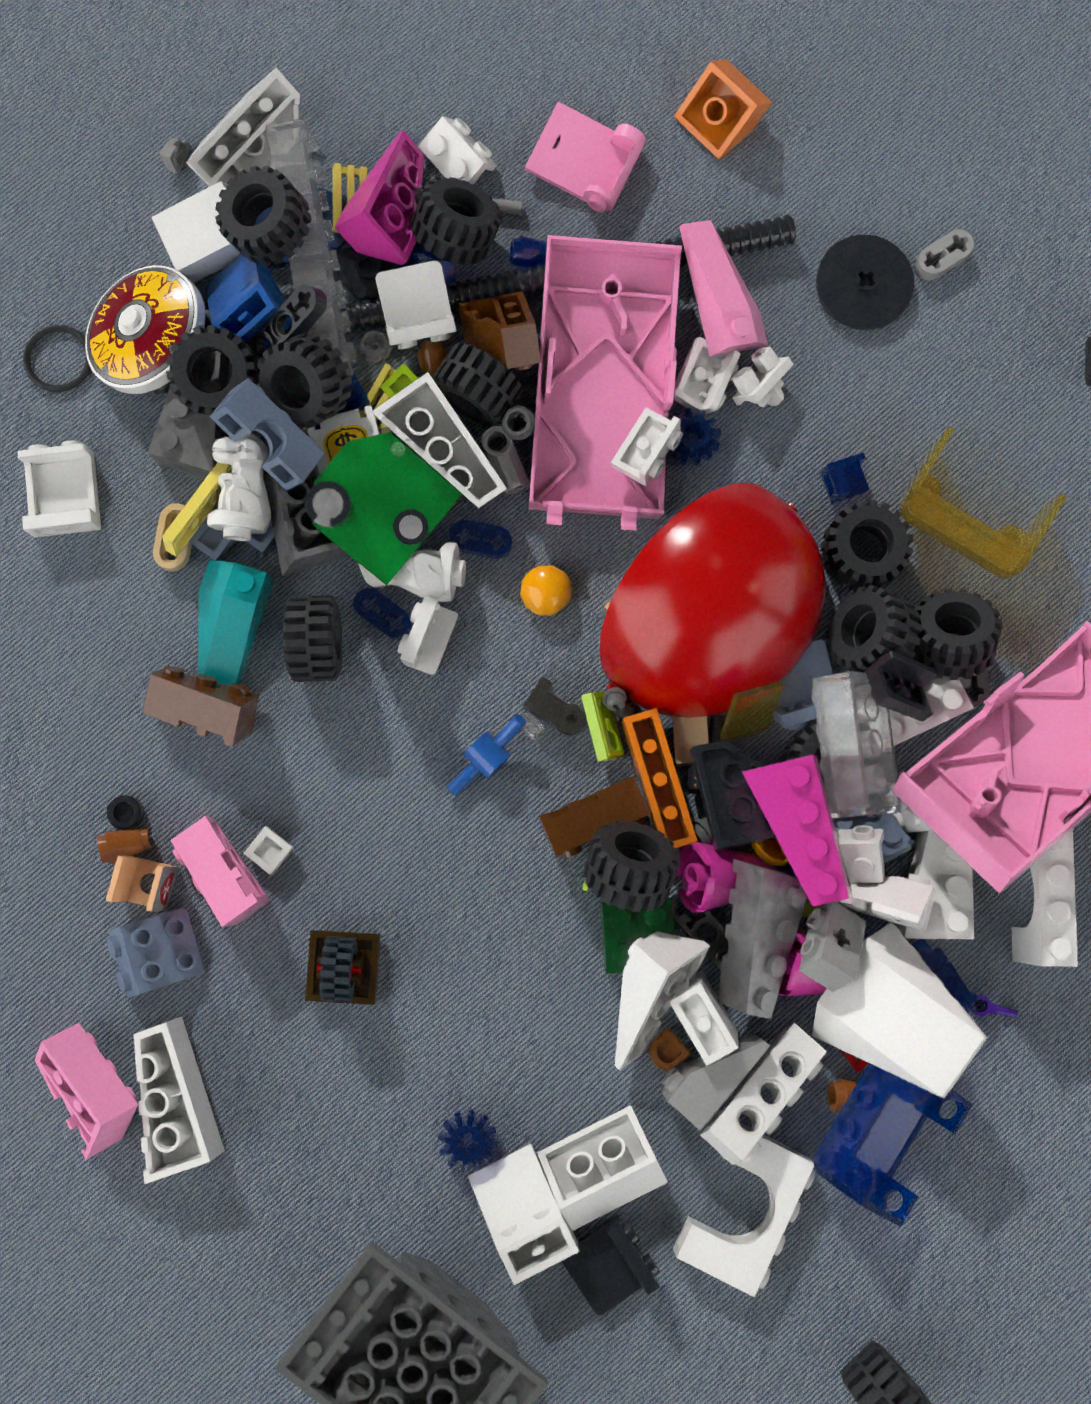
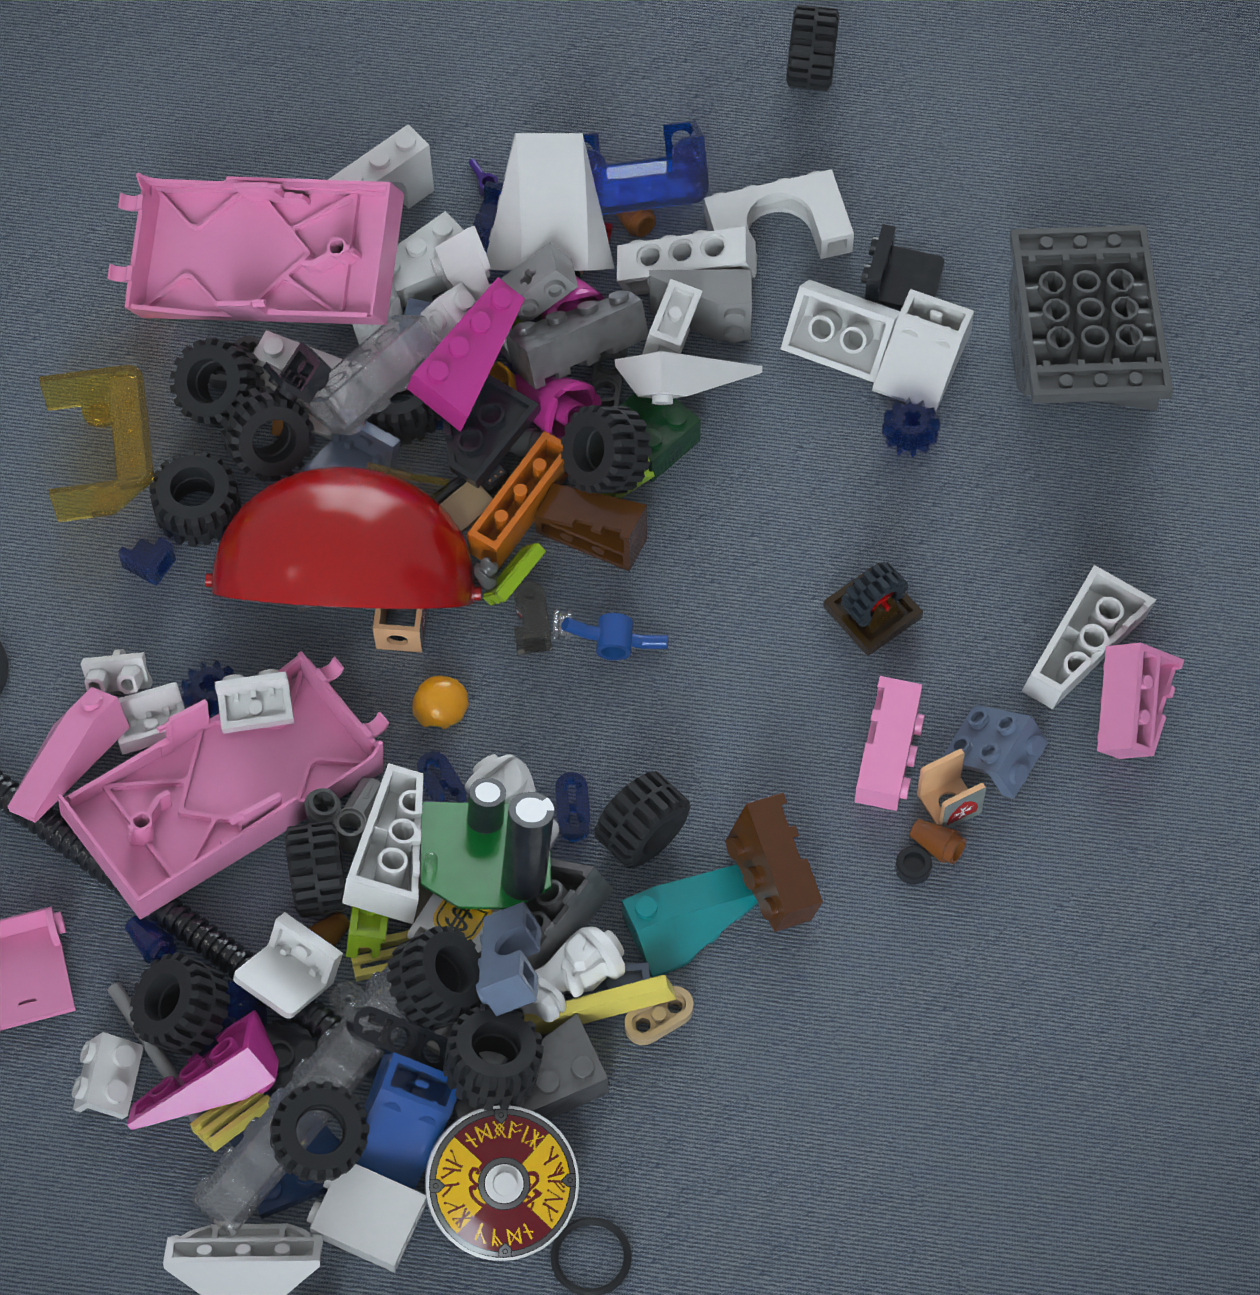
camera: 125 degrees left, 20 degrees down
white panel [18,440,101,538] -> none
white plate [243,826,294,875] -> none
white bracket [398,595,458,676] -> none
reddish brown wedge [458,291,541,370] -> none
dark orange tile [649,1026,692,1070] -> none

